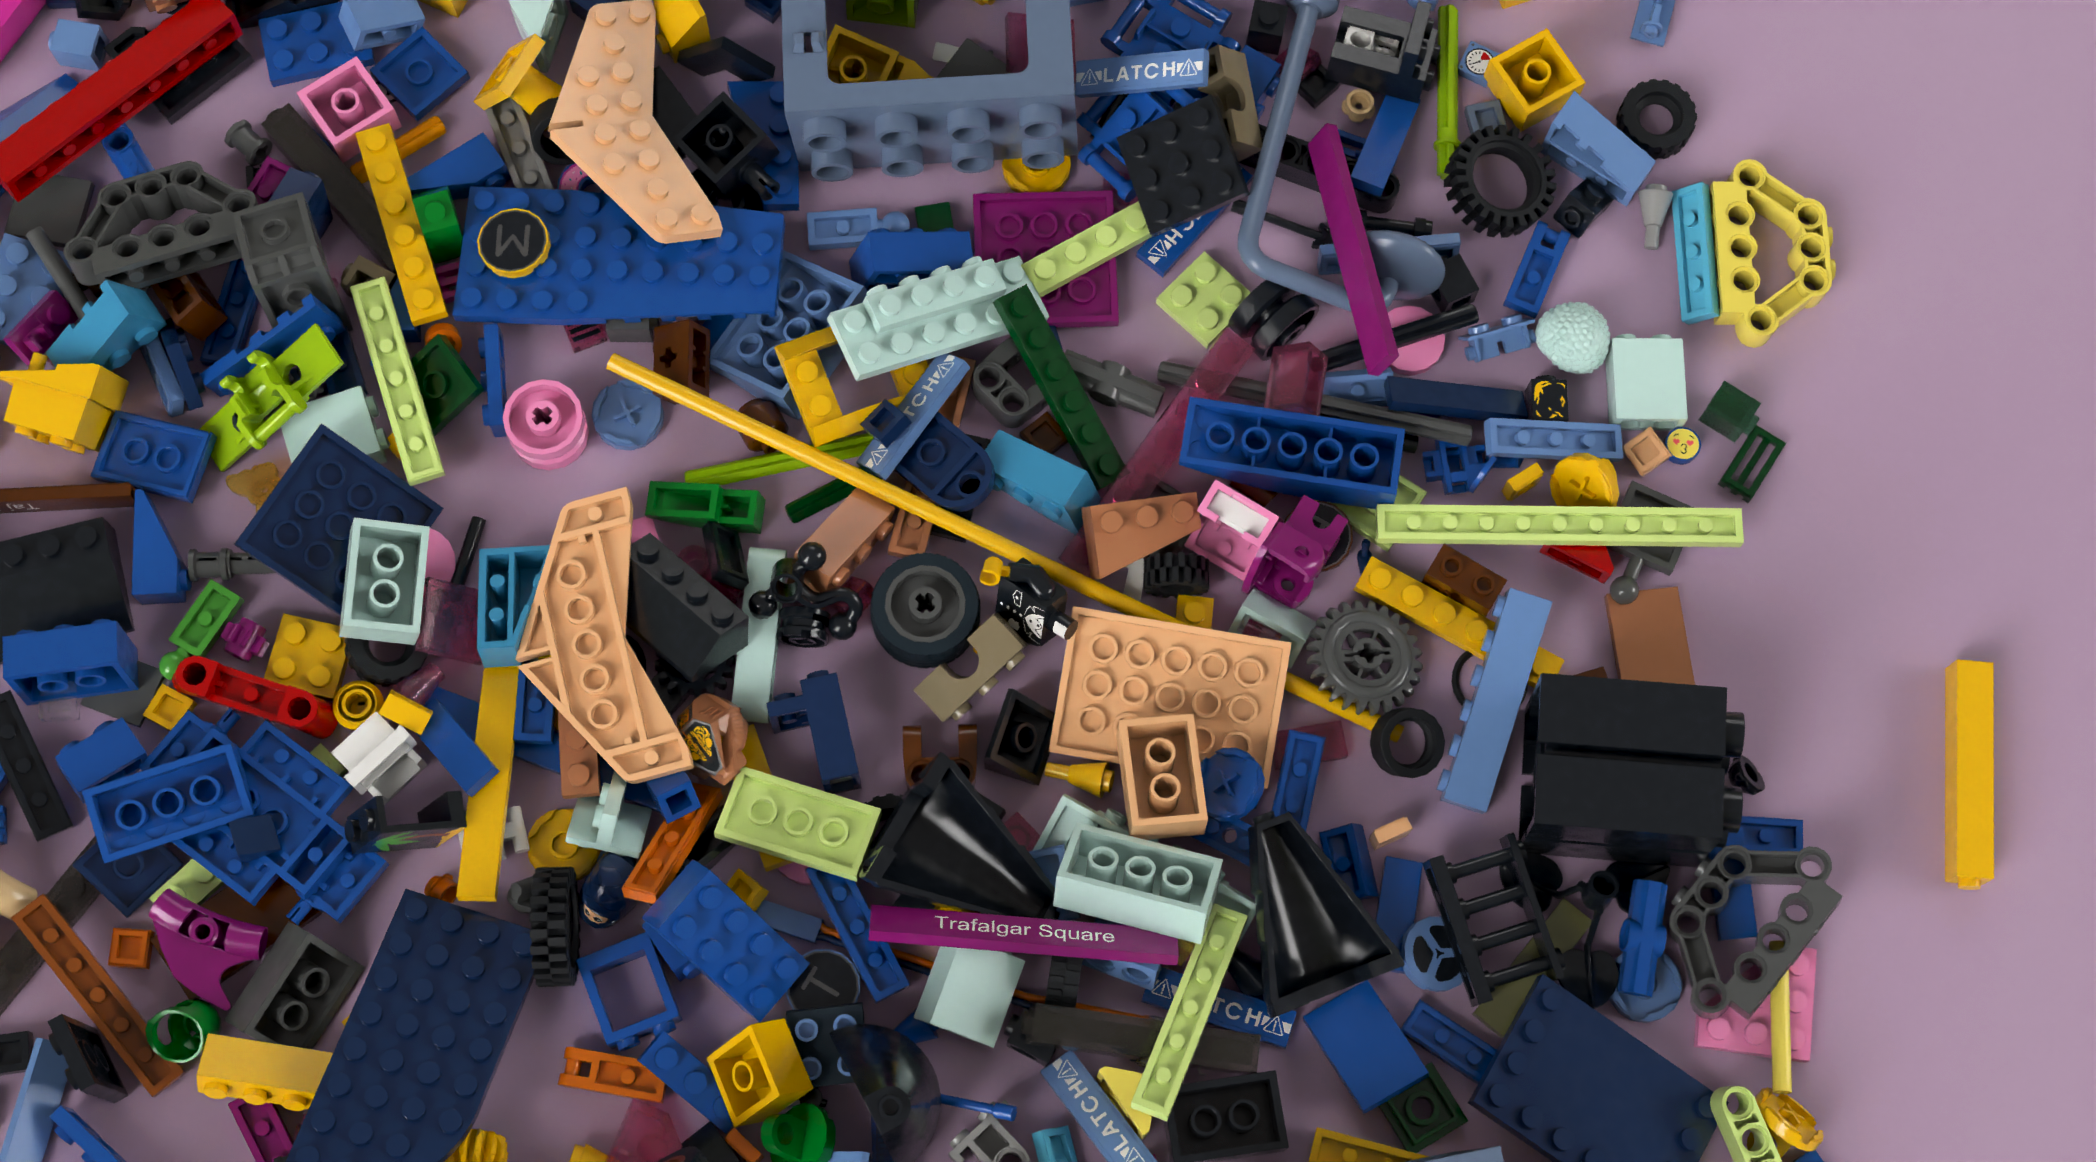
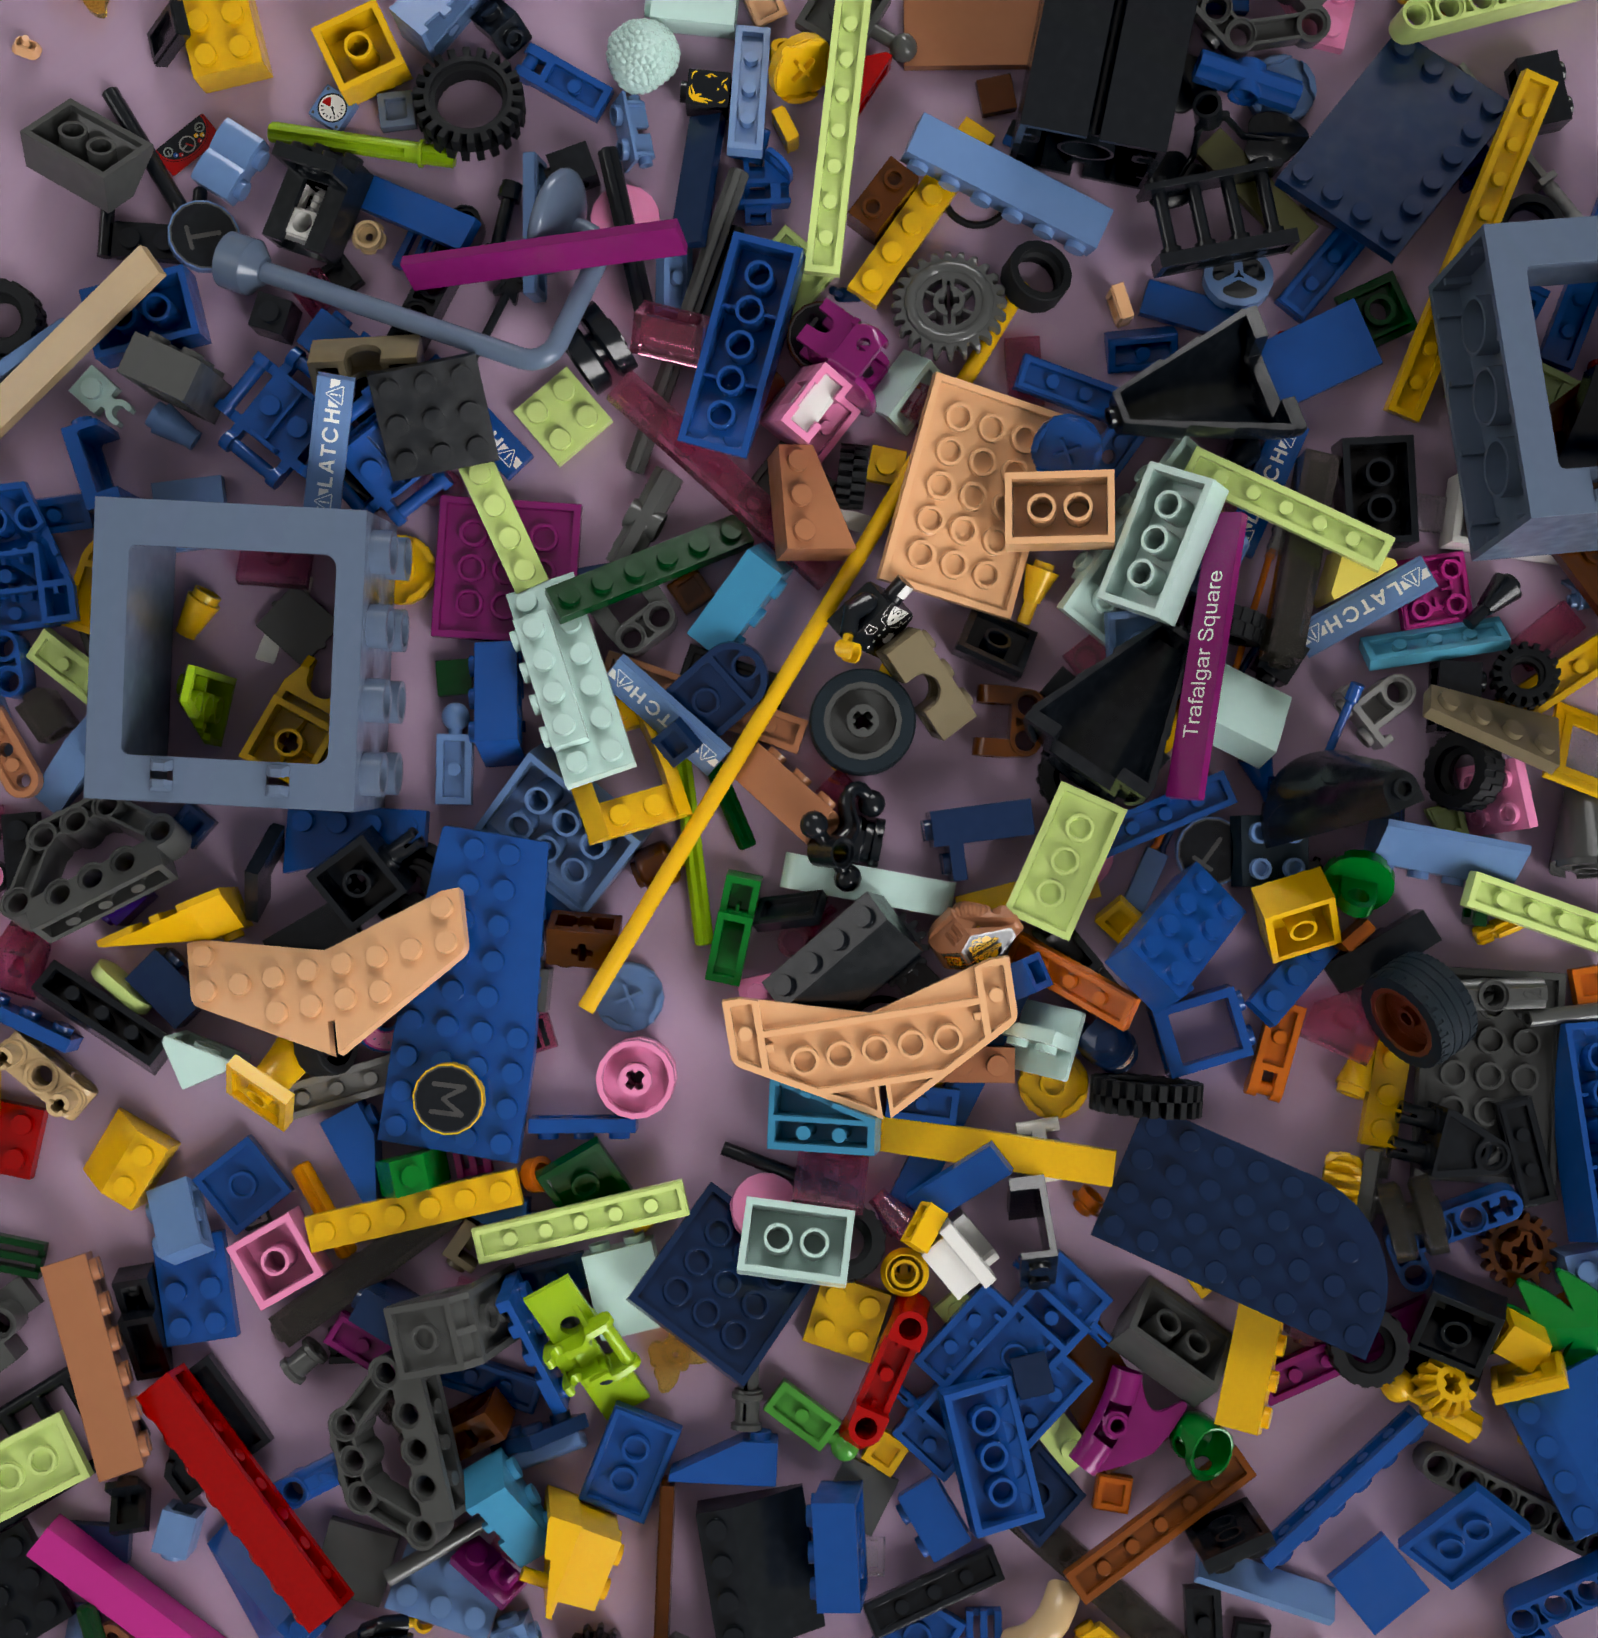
camera: 75 degrees left, 15 degrees up
magenta gear [220,617,270,663] -> none
dark grey plate [507,876,533,913] -> none

